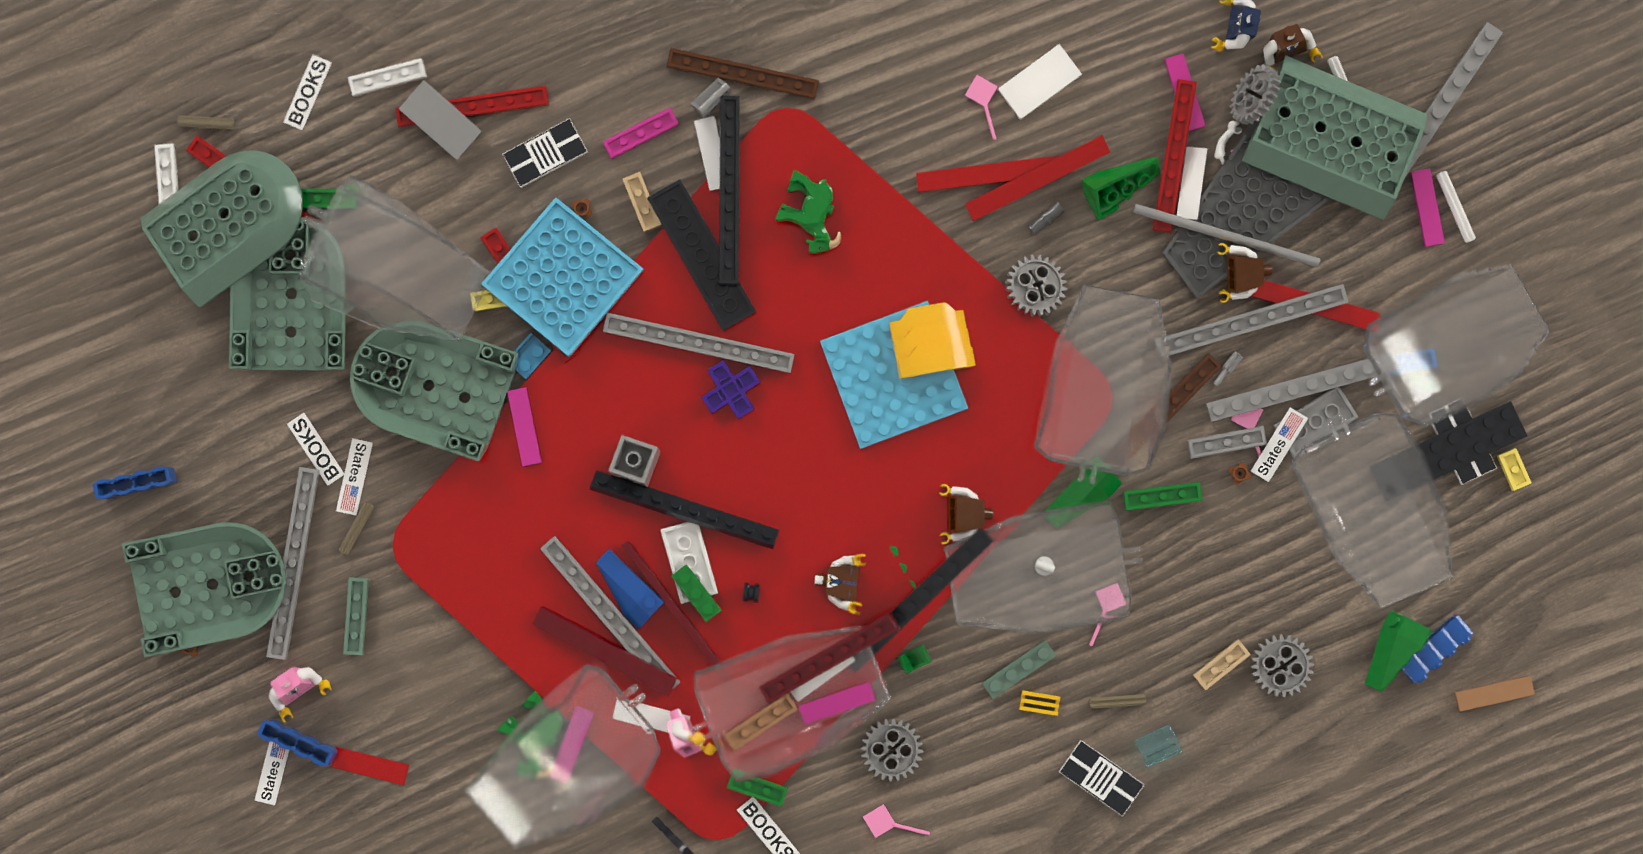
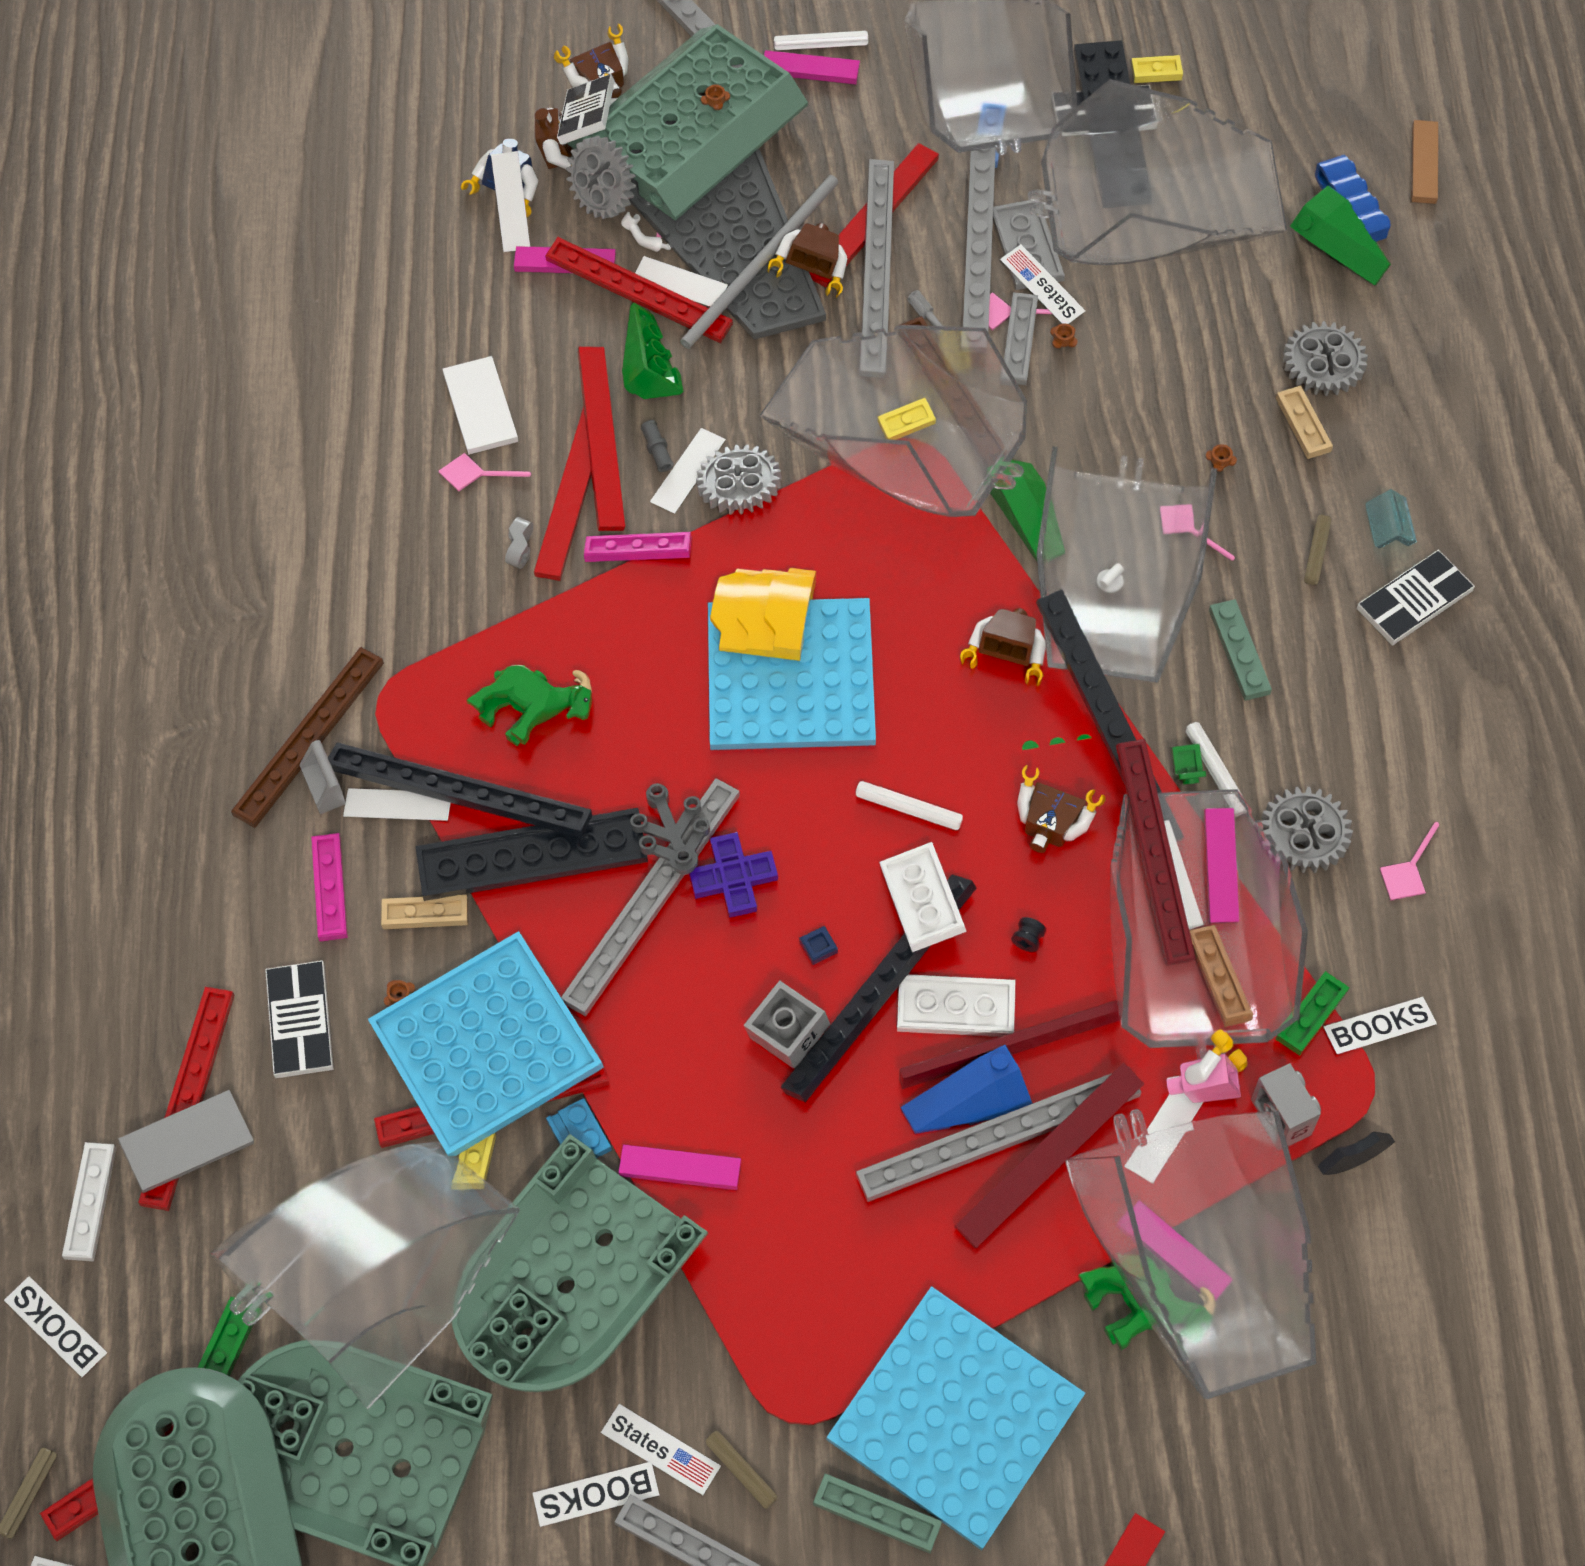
camera: 75 degrees left, 25 degrees down
green plate [671,564,722,622] -> none
yellow tile [1019,690,1061,716] -> none
green plate [1123,482,1202,511] -> none
none -> white sticker [491,151,530,252]
none -> light grey piece [505,517,533,569]
none -> torso [554,24,629,98]
none -> tile [557,74,614,145]
none -> dark pink tile [584,532,692,562]
none -> dark grey plant [630,783,710,874]
none -> white sticker [650,428,726,514]
none -> dark orange plate [701,85,730,110]
none -> dark blue tile [799,926,838,965]
none -> medium azure plate [826,1286,1085,1550]
none -> white axle [856,781,963,830]
none -> light yellow plate [877,398,936,443]
none -> white tile [879,842,967,952]
none -> white axle [1186,722,1249,817]
none -> dark orange plate [1206,444,1237,472]
none -> light grey brick [1251,1063,1321,1150]

